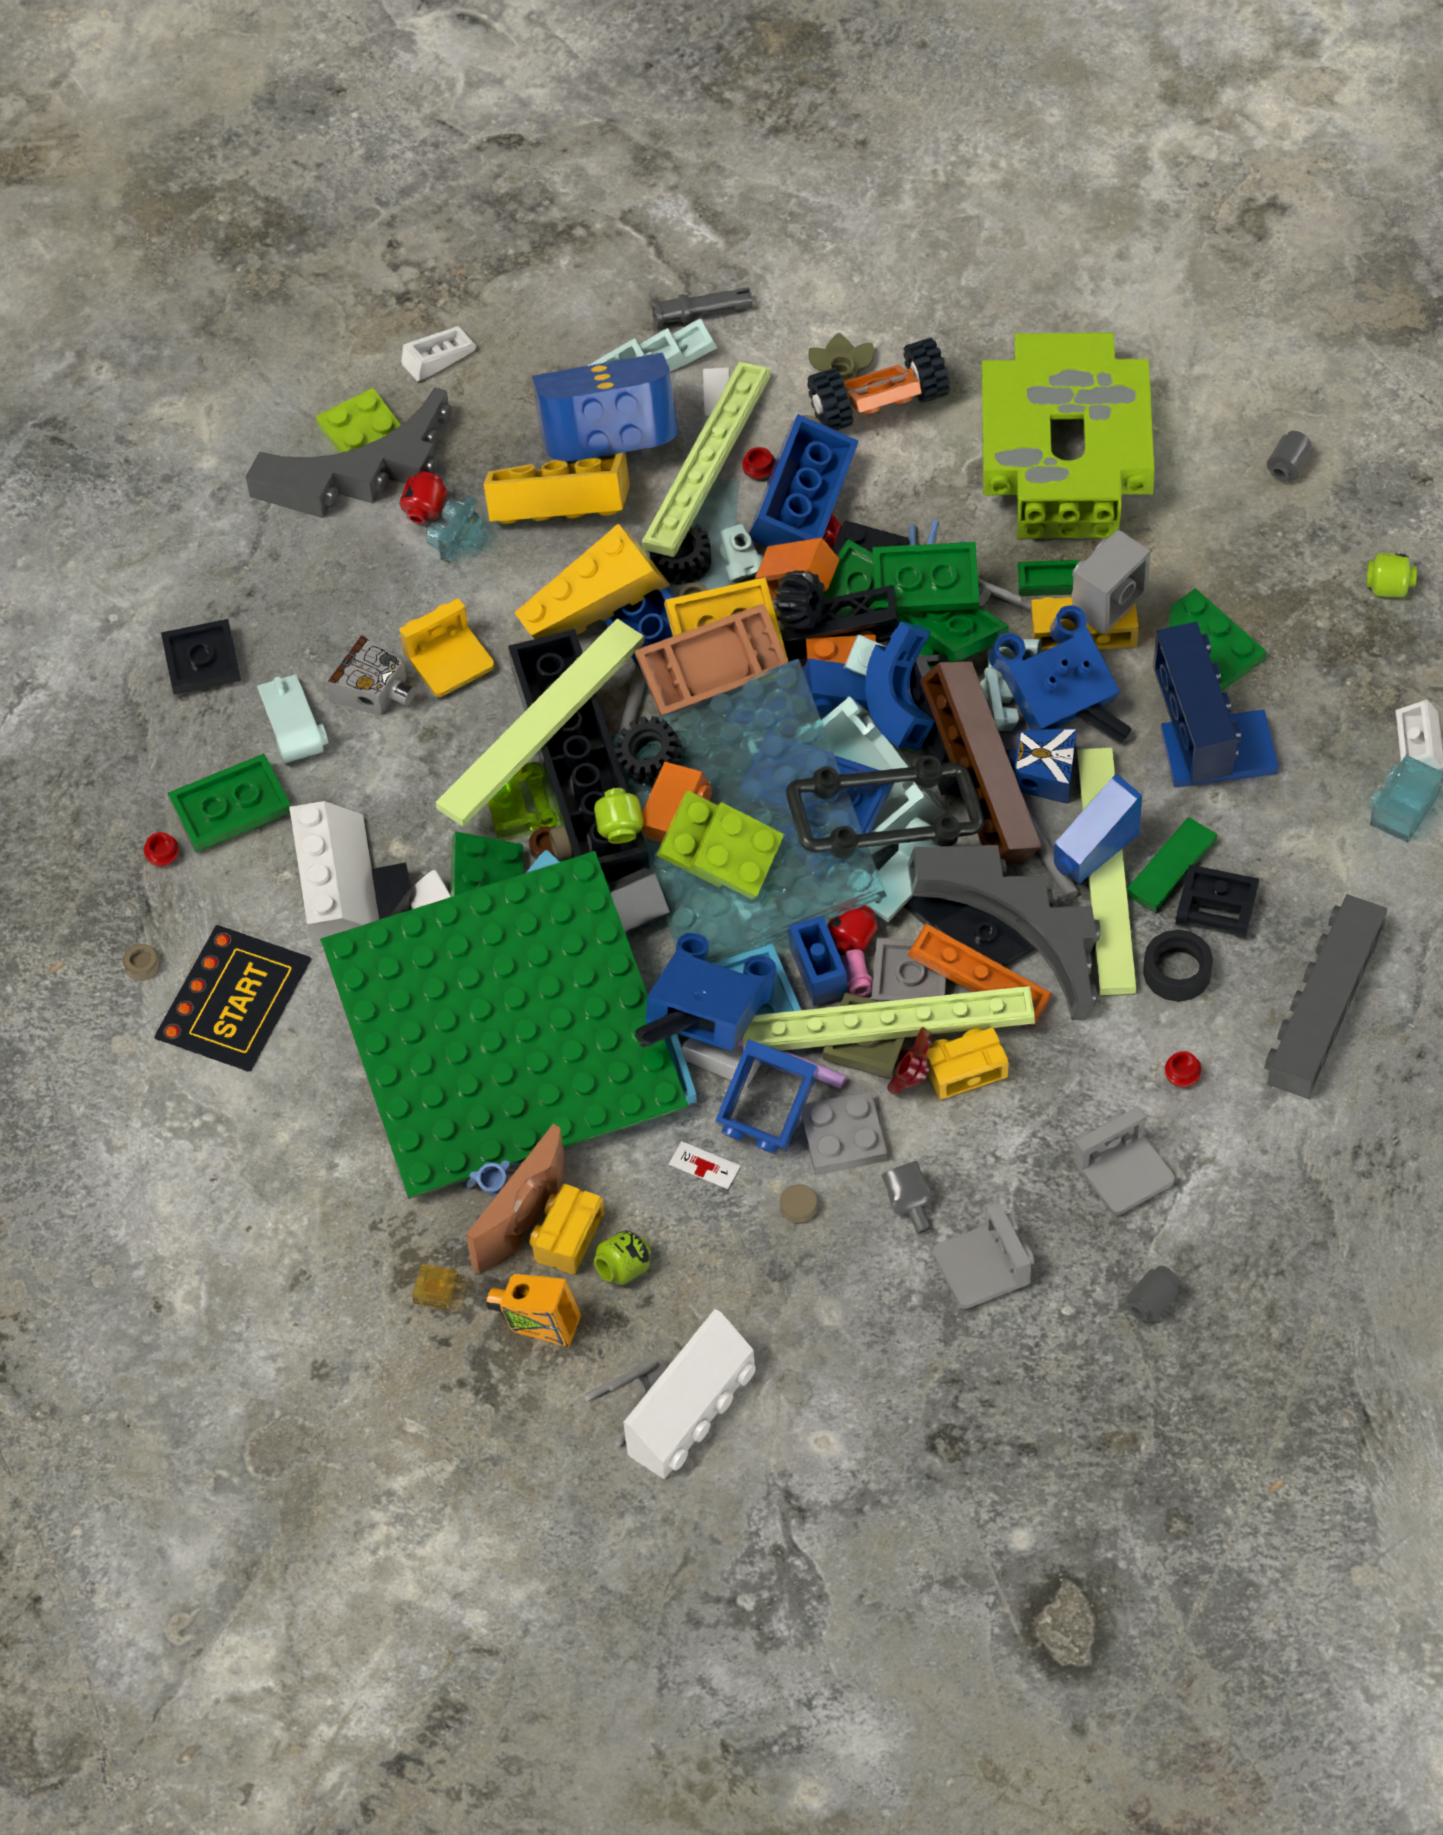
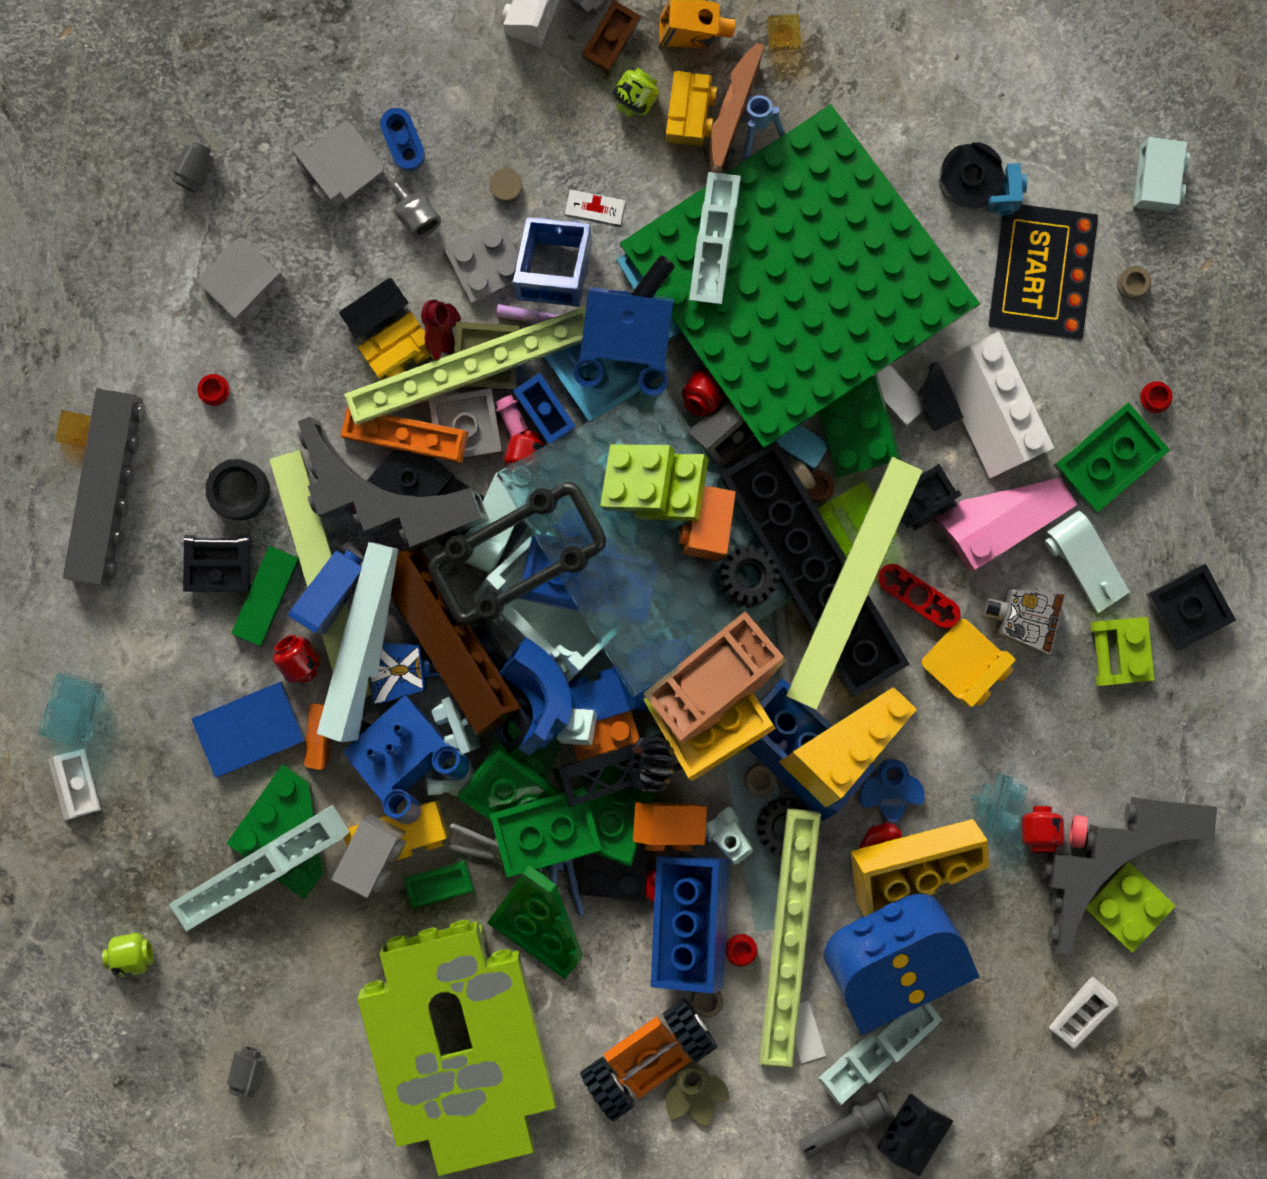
camera: 165 degrees right, 30 degrees up
lime head [594,788,643,844] -> none
dark blue brick [1153,621,1241,784] -> none
none -> clear yellow plate [55,410,91,448]
none -> light aqua slope [169,805,350,931]
none -> red head [272,635,321,684]
none -> orange slope [304,703,331,770]
none -> light aqua slope [317,542,398,742]
none -> black bracket [339,278,409,341]
none -> blue plate [380,108,425,172]
none -> green plate [487,865,583,979]
none -> reddish brown plate [581,0,641,73]
none -> red head [682,368,727,416]
none -> light aqua slope [689,172,741,304]
none -> red arm [858,823,902,849]
none -> blue plate [860,759,924,823]
none -> red beam [876,564,961,628]
none -> black bracket [877,1094,954,1176]
none -> black bracket [899,464,962,531]
none -> bright pink wedge [935,478,1078,572]
none -> black plate [939,142,1004,209]
none -> dark azure bracket [986,163,1027,215]
none -> coral tile [1069,815,1088,849]
none -> lime plate [1090,617,1155,686]
none -> light aqua brick [1133,137,1190,212]

